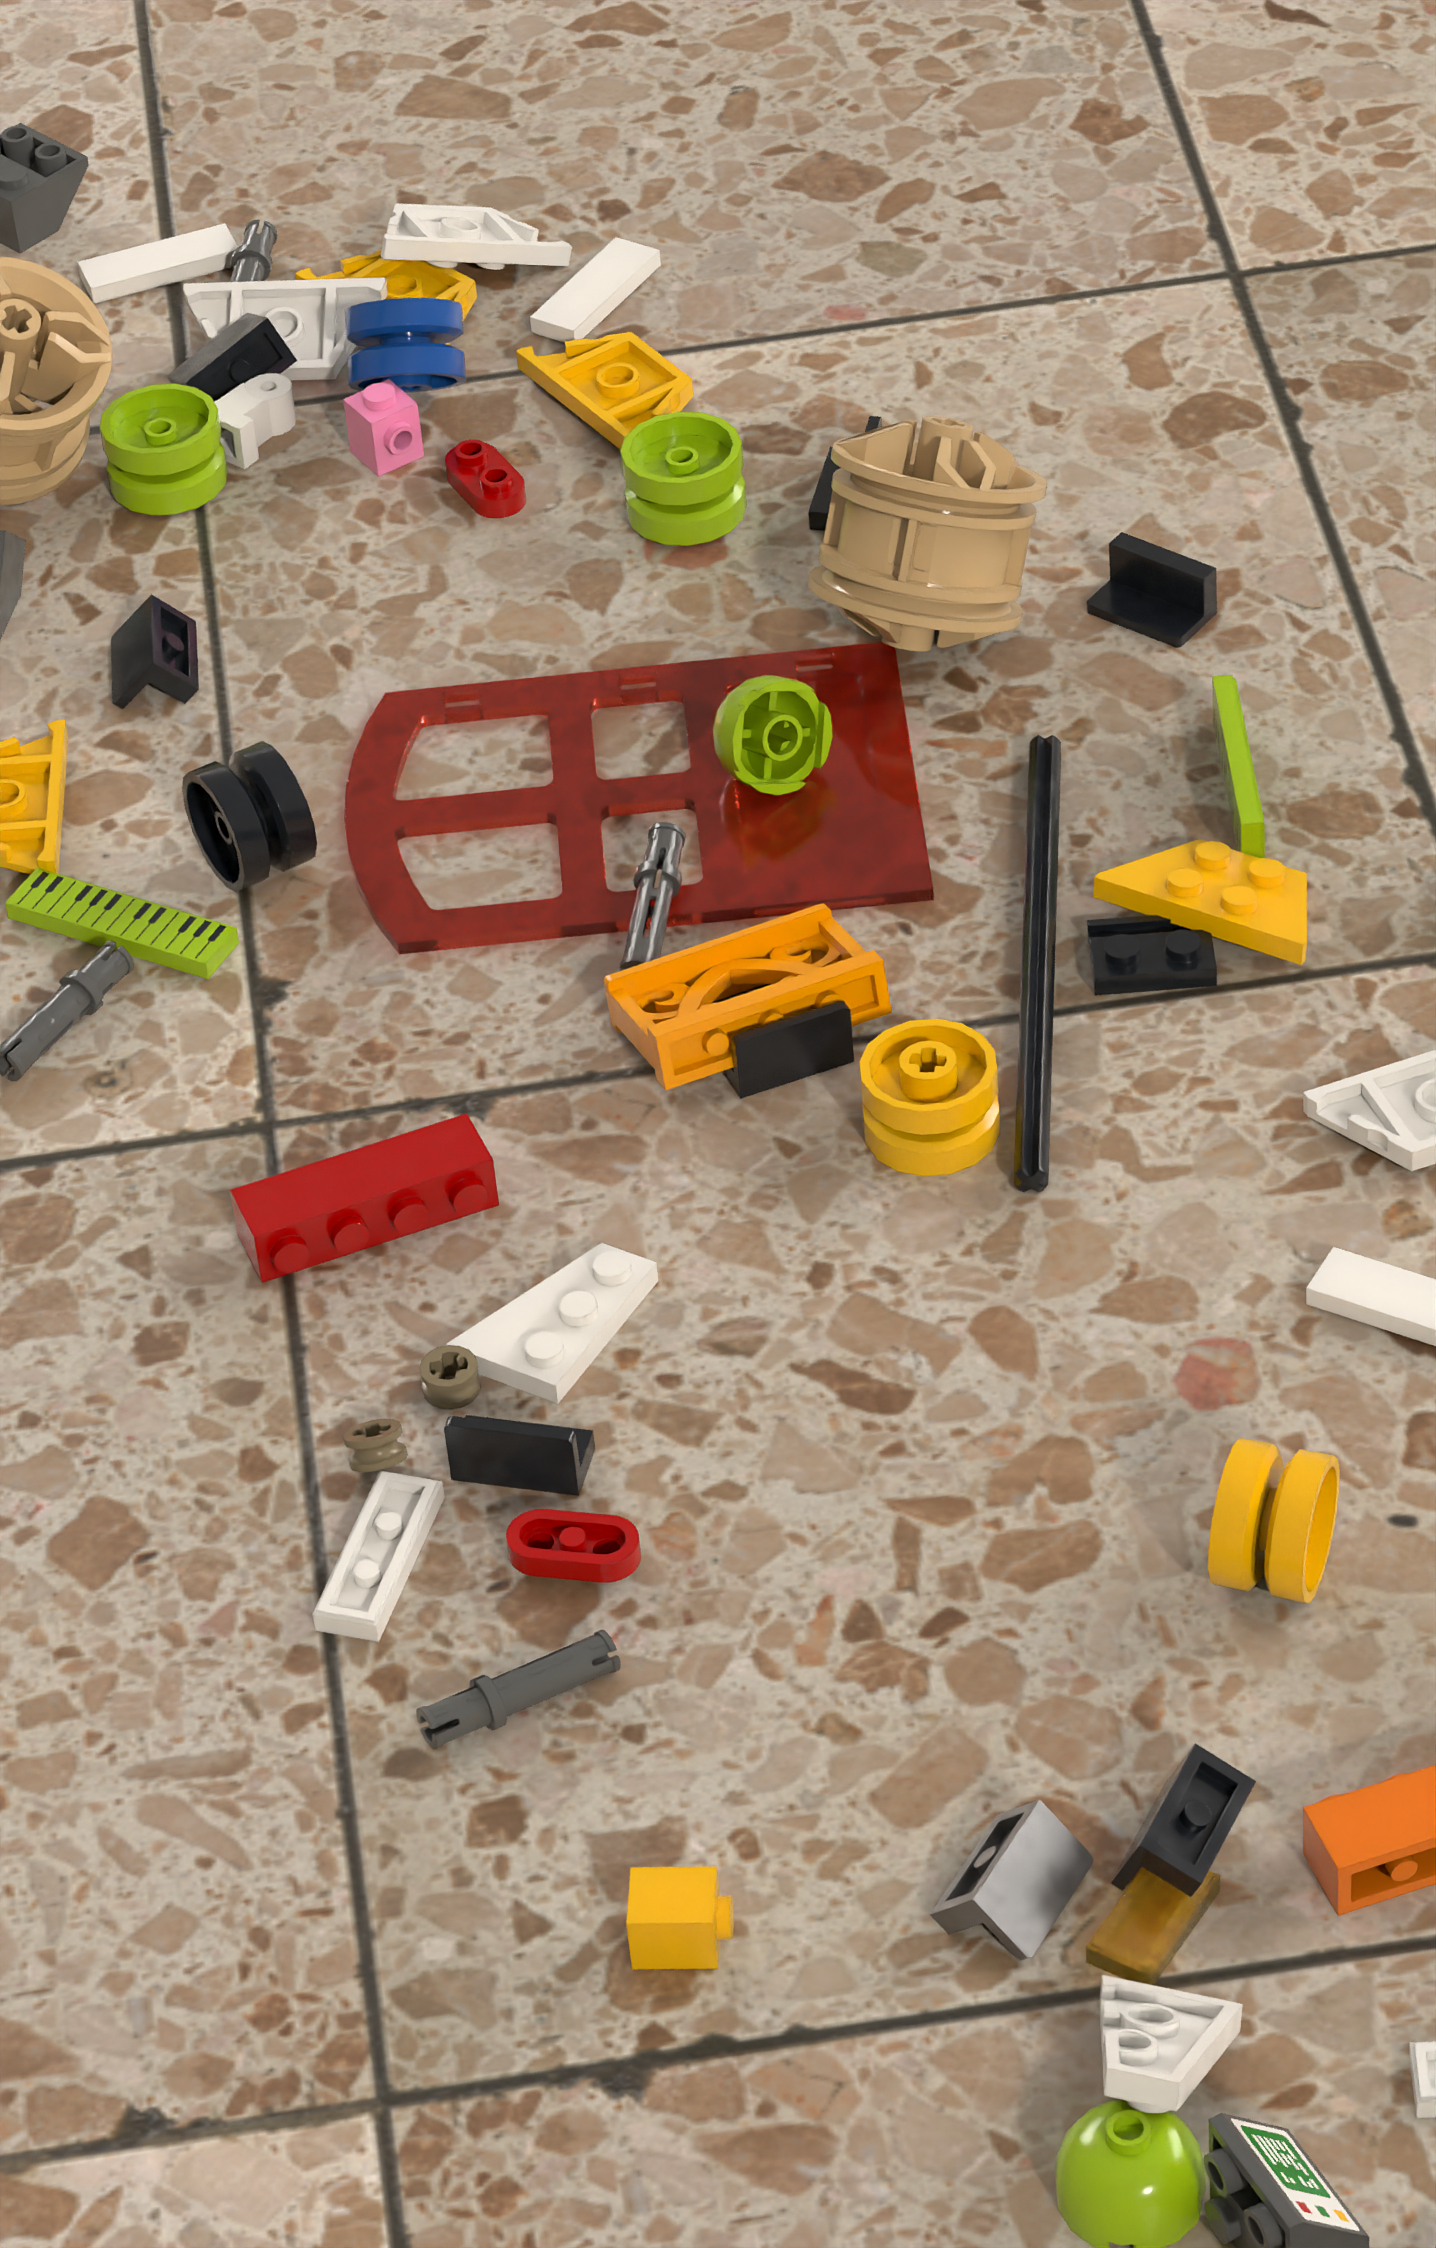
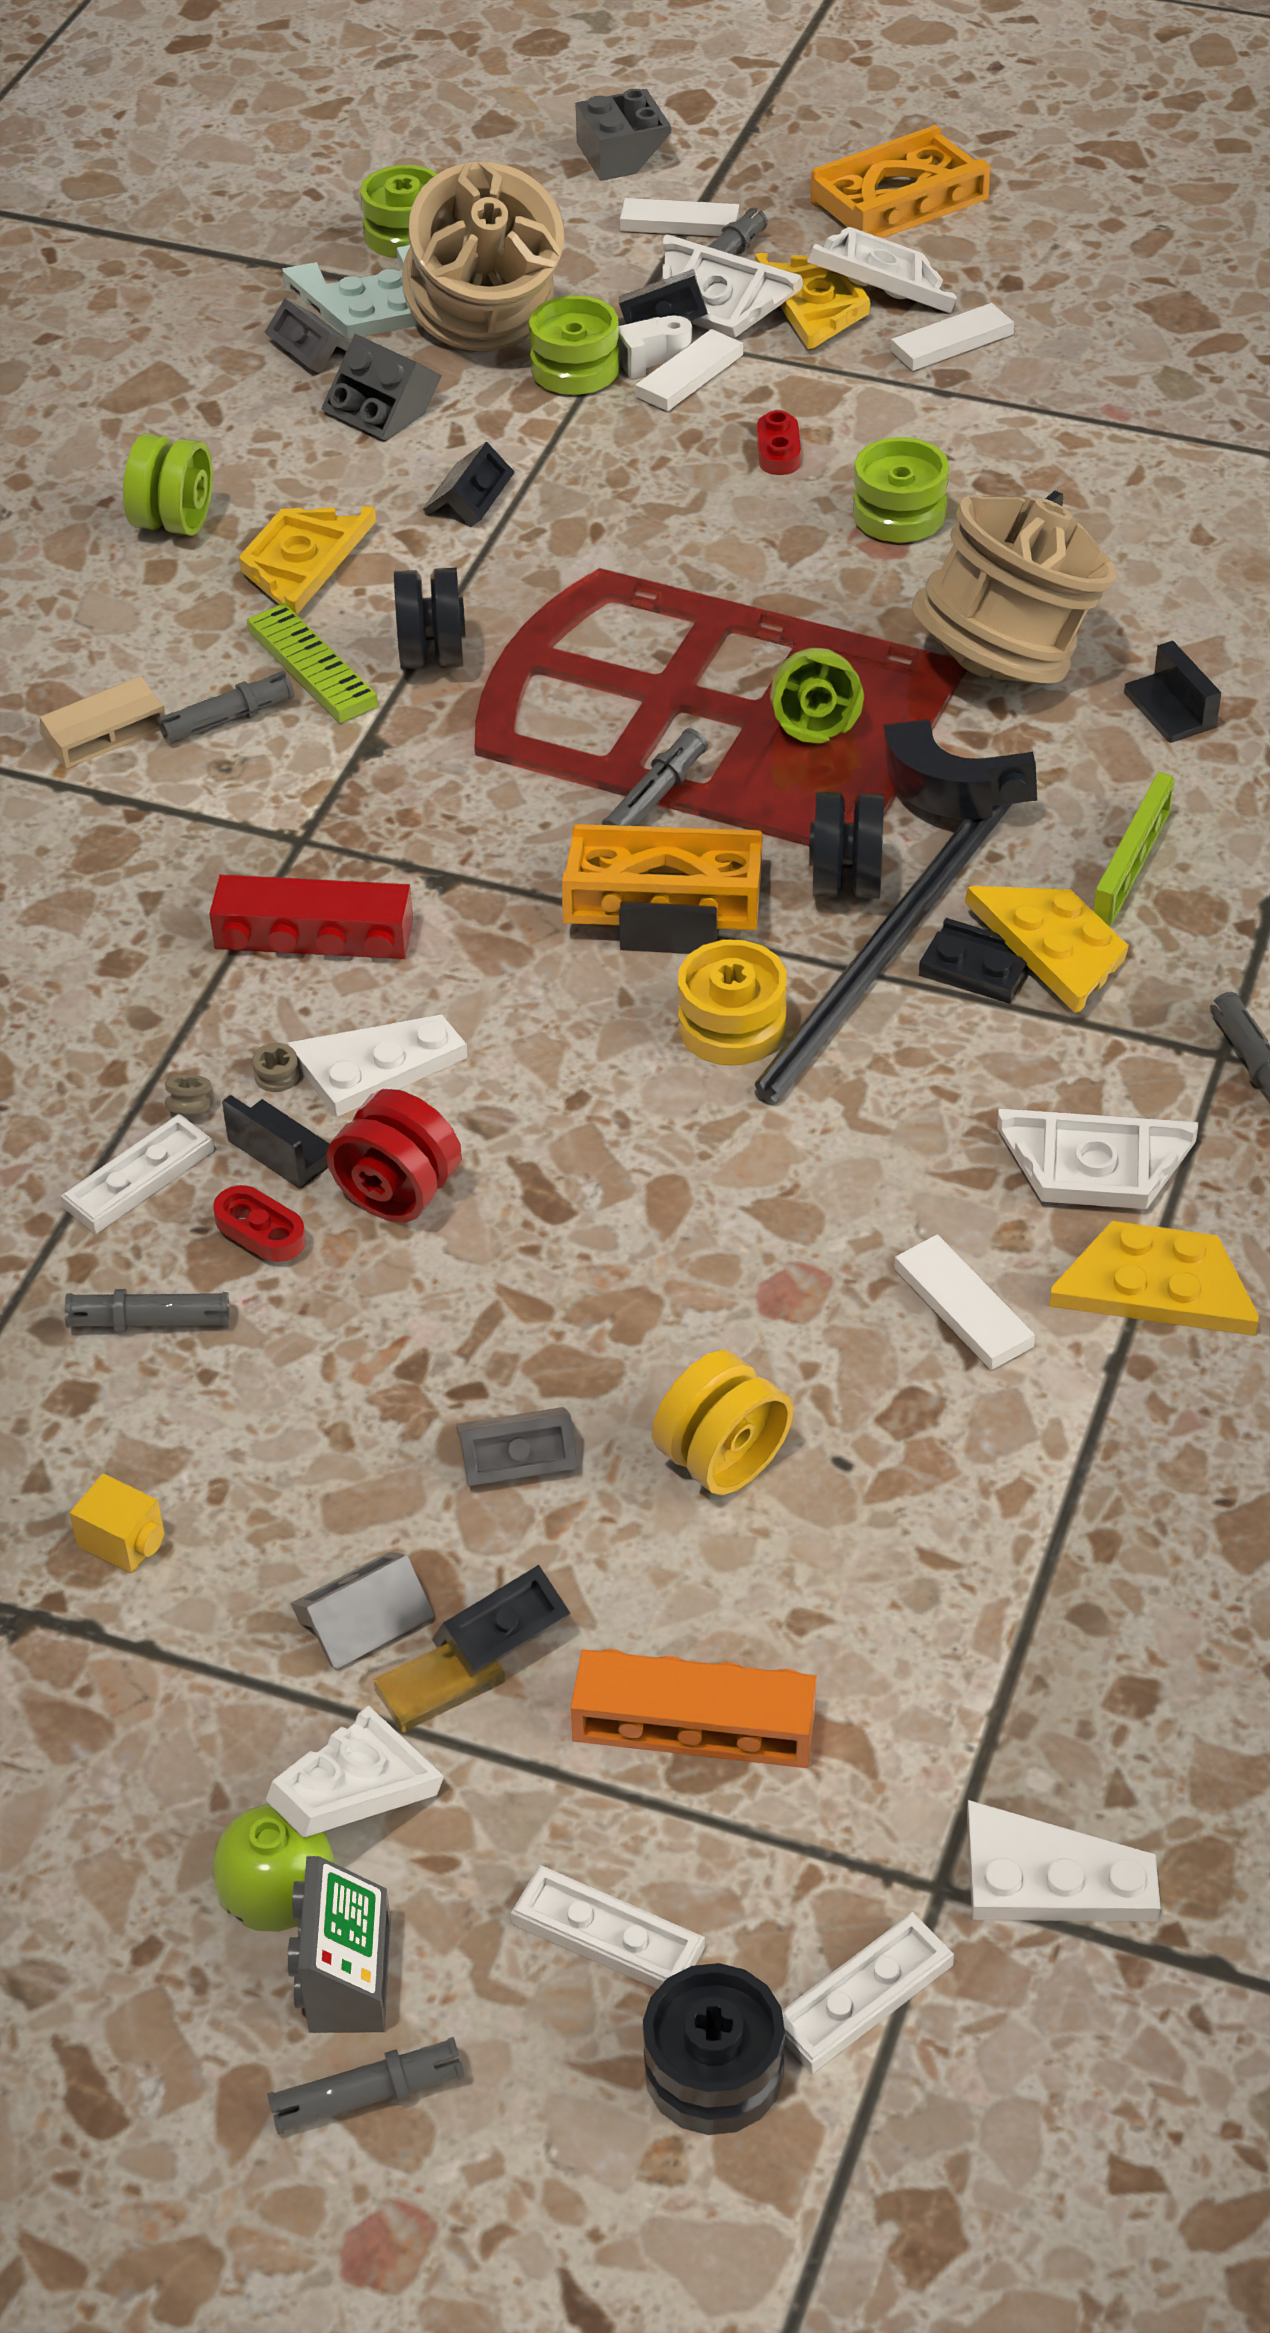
camera: 25 degrees right, 5 degrees up
bright pink brick [343,379,424,477] -> none
blue wheel [345,298,466,393] -> none
yellow wing [516,332,694,450] -> none
none -> red wheel [326,1089,462,1223]
none -> flat silver panel [456,1407,578,1486]
none -> white tile [635,329,743,411]
none -> black wheel [809,792,884,899]
none -> light orange fence [810,125,991,238]
none -> black arch [883,719,1037,819]

